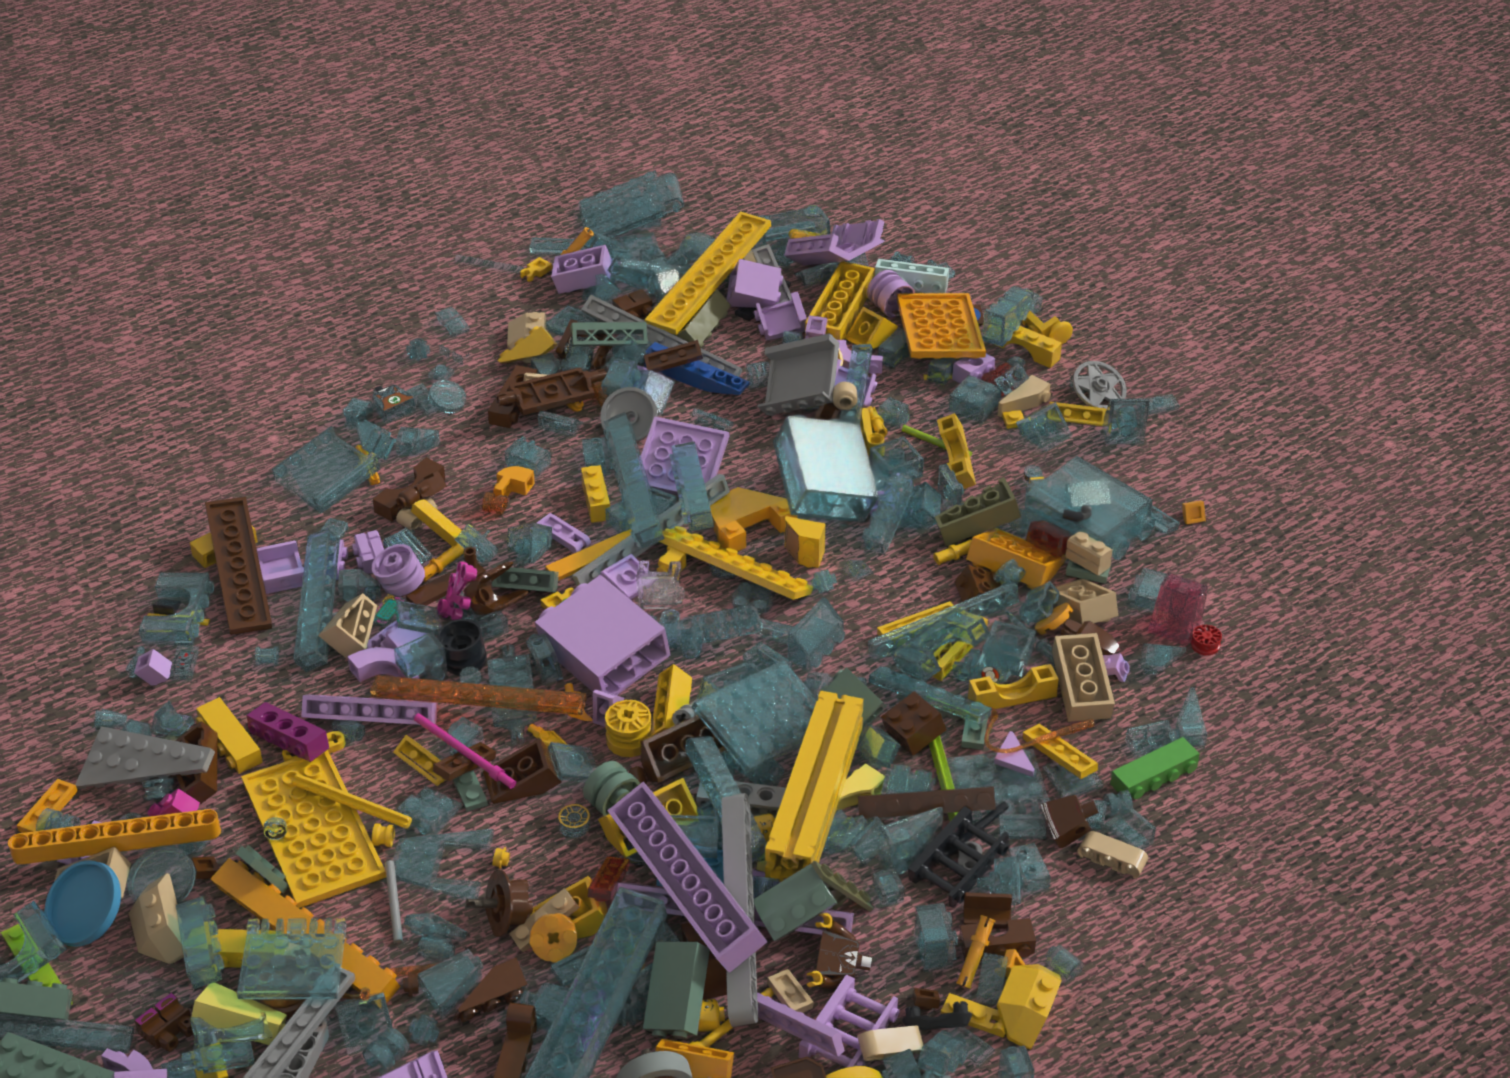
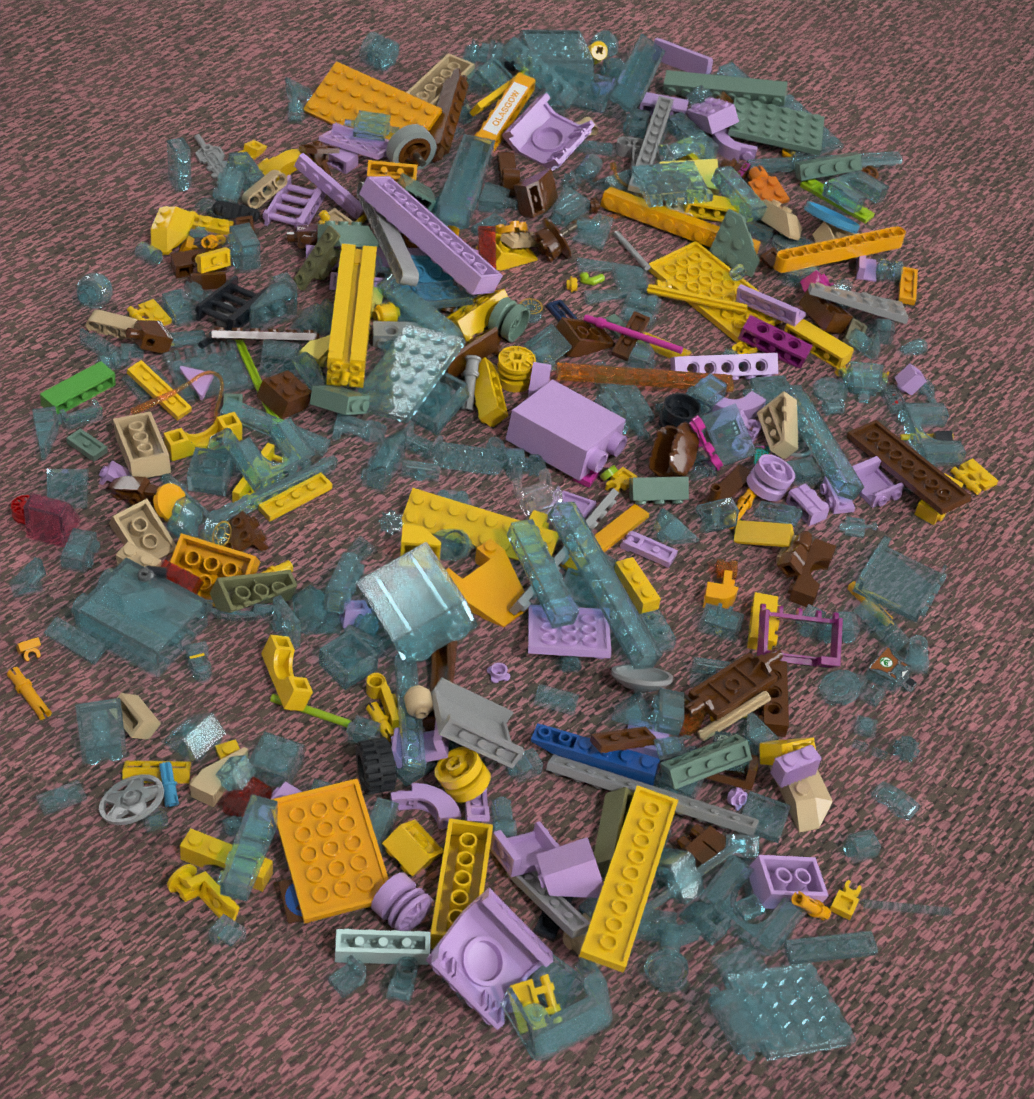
camera: 160 degrees right, 5 degrees up
none -> light orange pin [7,667,52,720]
none -> clear light blue slope [9,557,46,598]
none -> sand green plate [66,428,108,462]
none -> clear light blue brick [76,273,113,309]
none -> tan brick [109,693,161,739]
none -> yellow plate [127,299,172,326]
none -> dark azure axle [159,762,179,807]
none -> yellow tile [195,247,231,274]
none -> black tyre [356,737,396,795]
none -> clear light blue piece [434,529,475,561]
none -> lavender plate [487,663,510,683]
none -> clear light blue wheel [531,346,557,372]
none -> dark blue tile [546,299,578,322]
none -> lime arm [579,272,605,286]
none -> lavender fence [736,284,806,327]
none -> clear light blue plate [743,375,802,406]
none -> orange plate [747,165,790,204]
none -> yellow brick [747,592,781,650]
none -> magenta hinge [757,603,843,668]
none -> lavender brick [770,745,821,788]
none -> clear light blue brick [795,604,827,639]
none -> clear light blue tile [813,377,848,405]
none -> clear light blue torso [835,361,890,404]
none -> clear light blue hinge [839,523,878,531]
none -> clear light blue brick [844,829,881,863]
none -> yellow plate [951,458,998,495]

